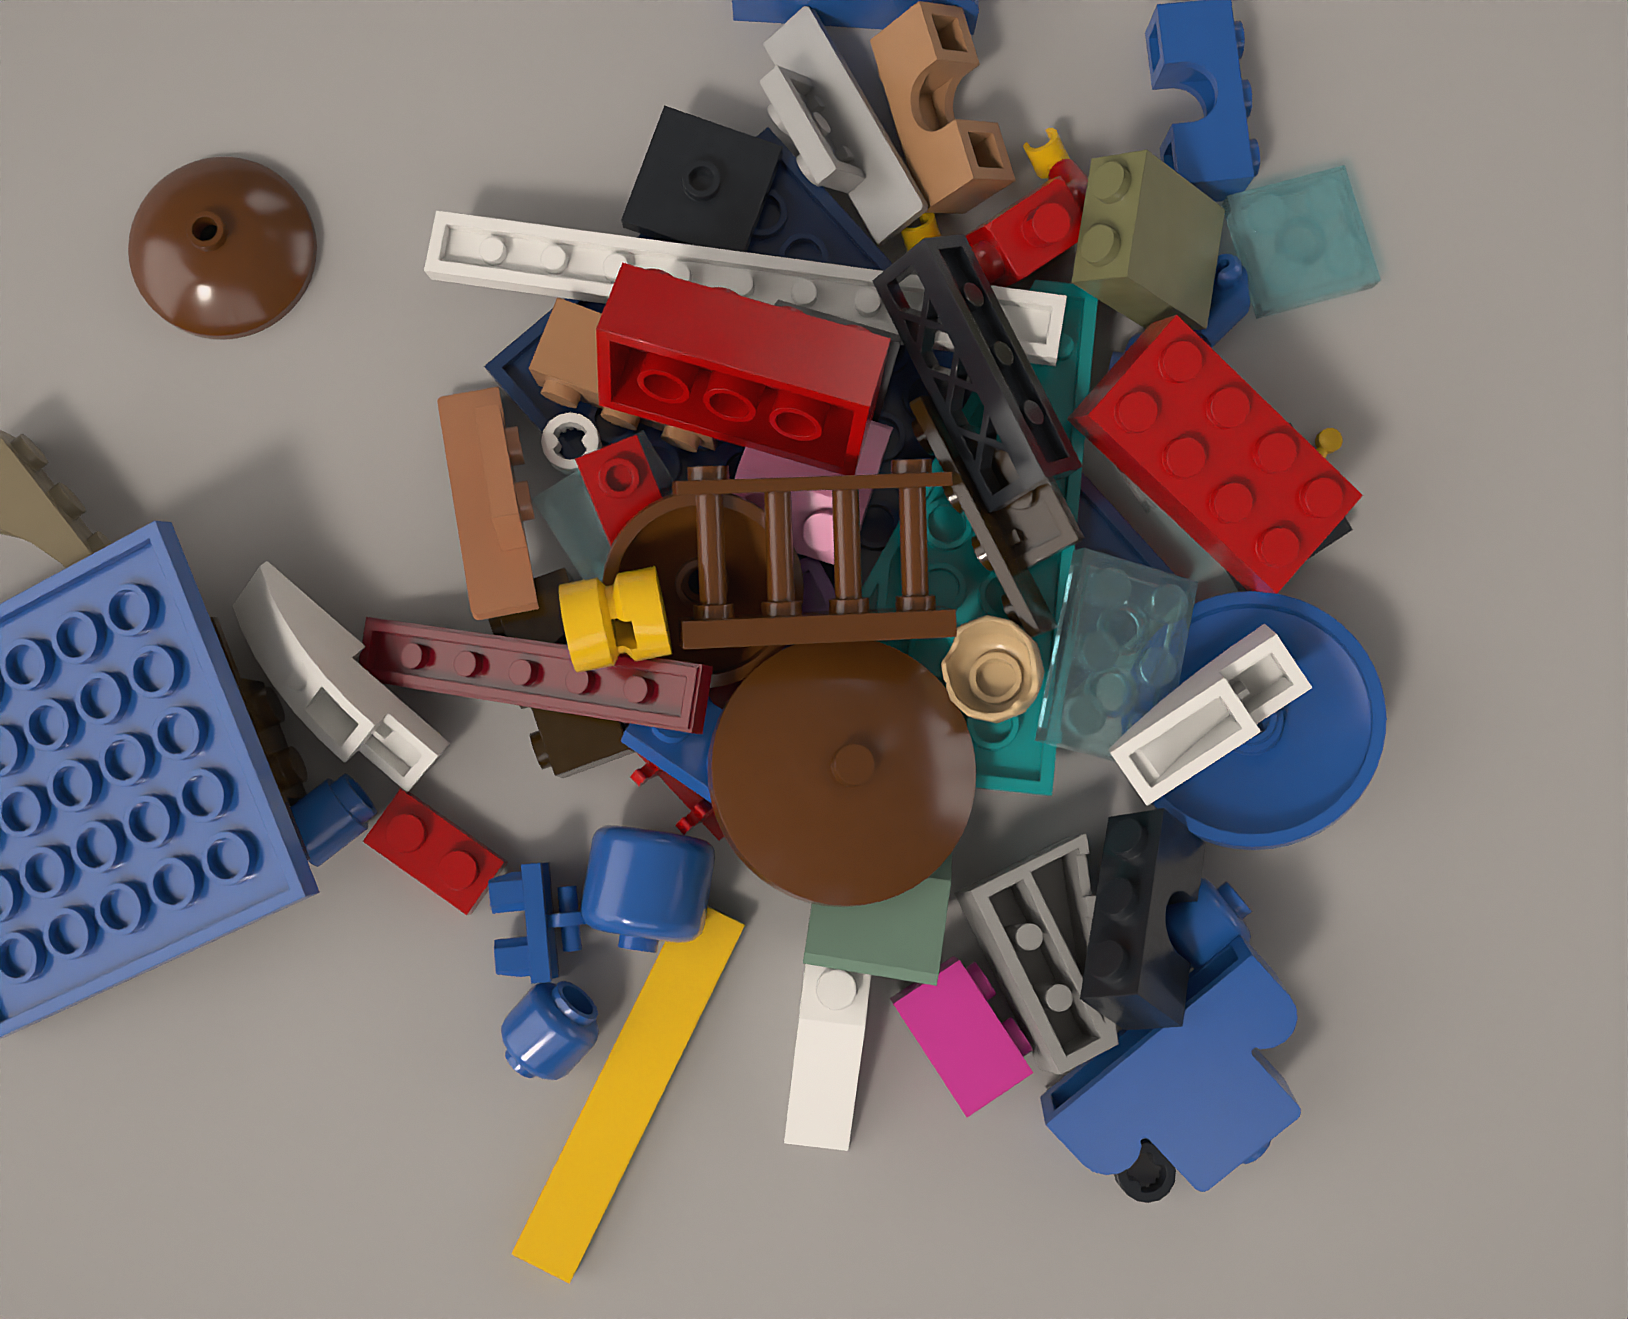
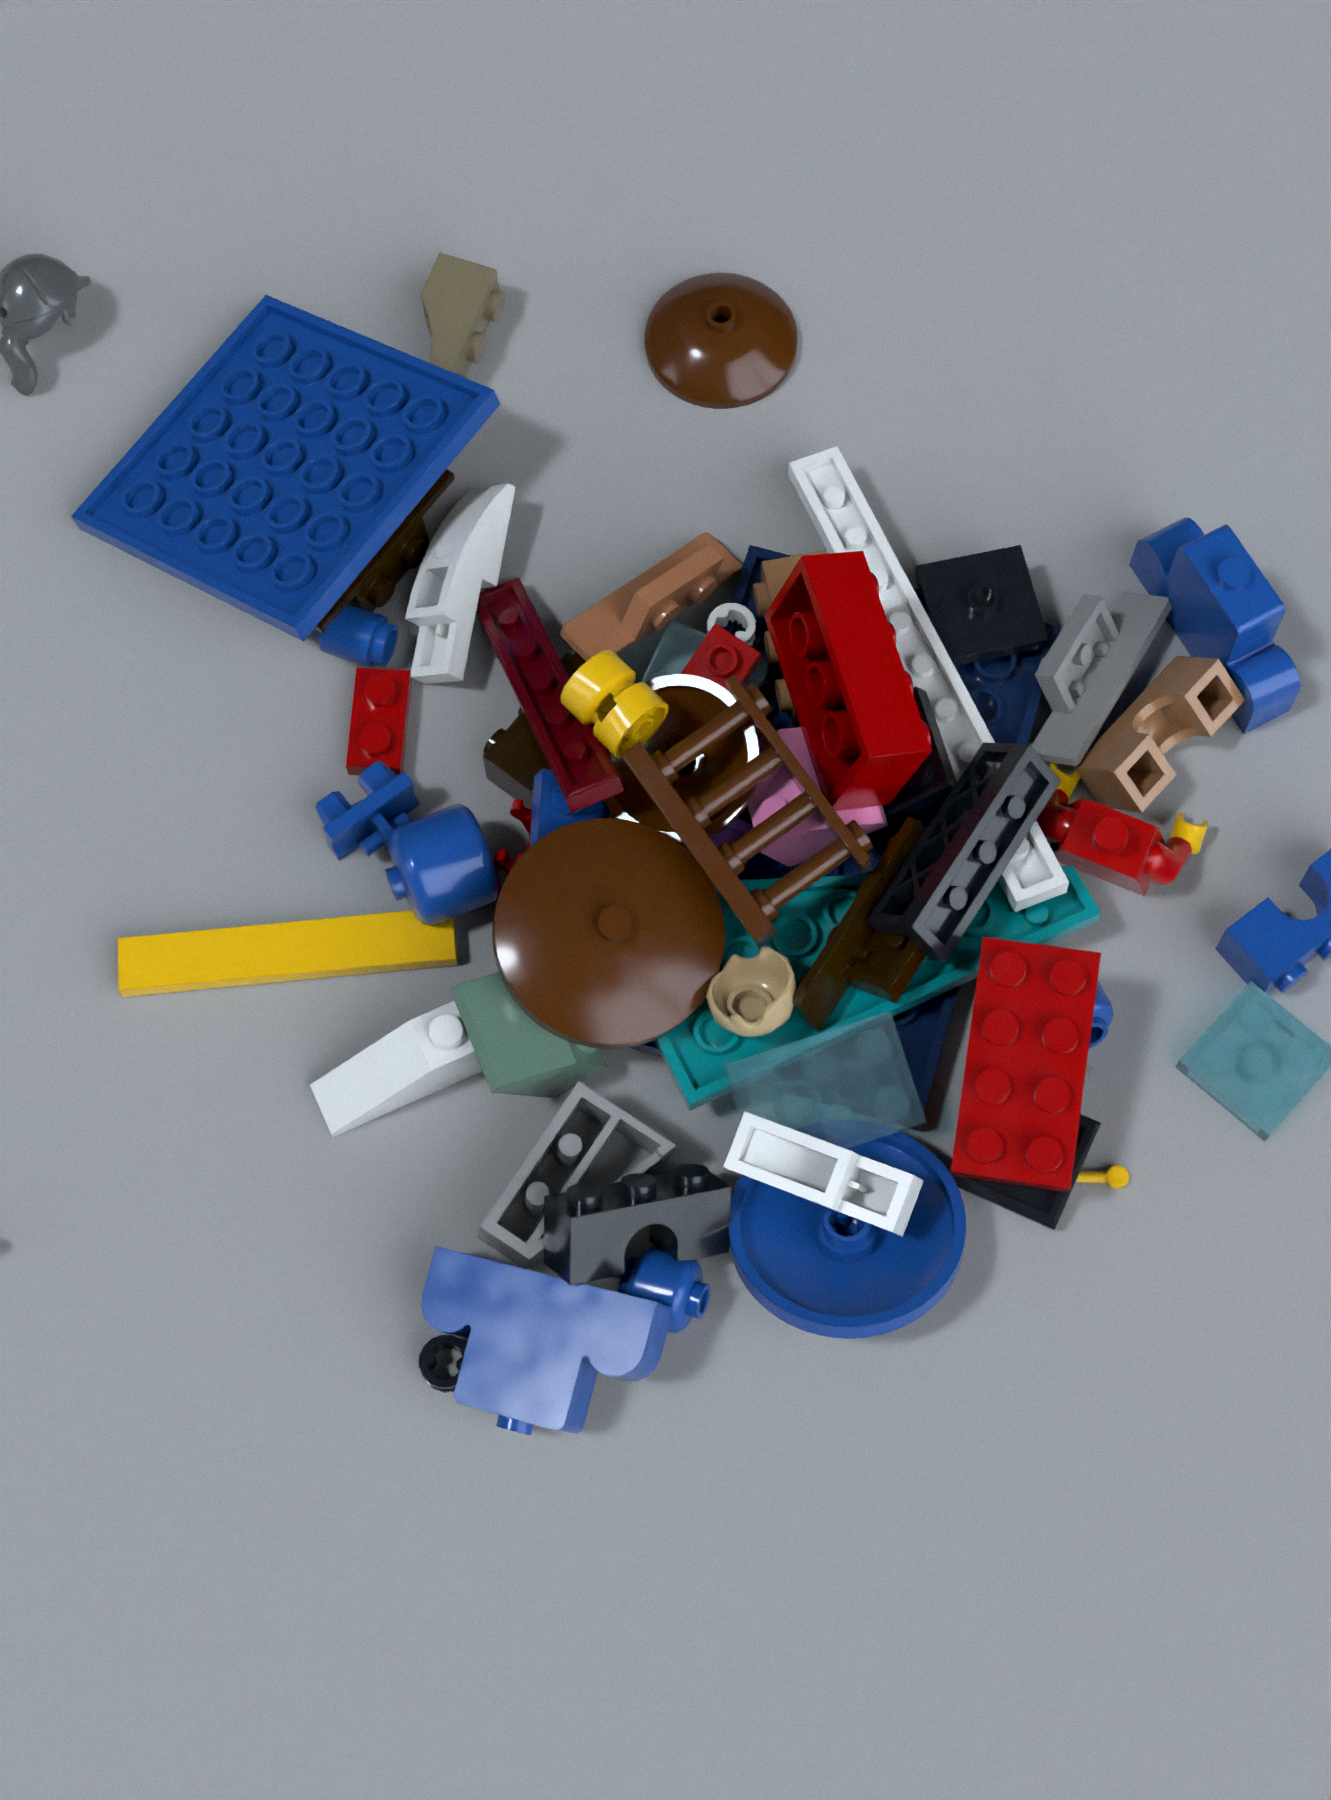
camera: 65 degrees right, 15 degrees down
blue head [501,981,599,1080] -> none
dark pink brick [890,956,1033,1118] -> none
olive brick [1071,150,1225,330] -> none
blue arm [1193,253,1251,348] -> none

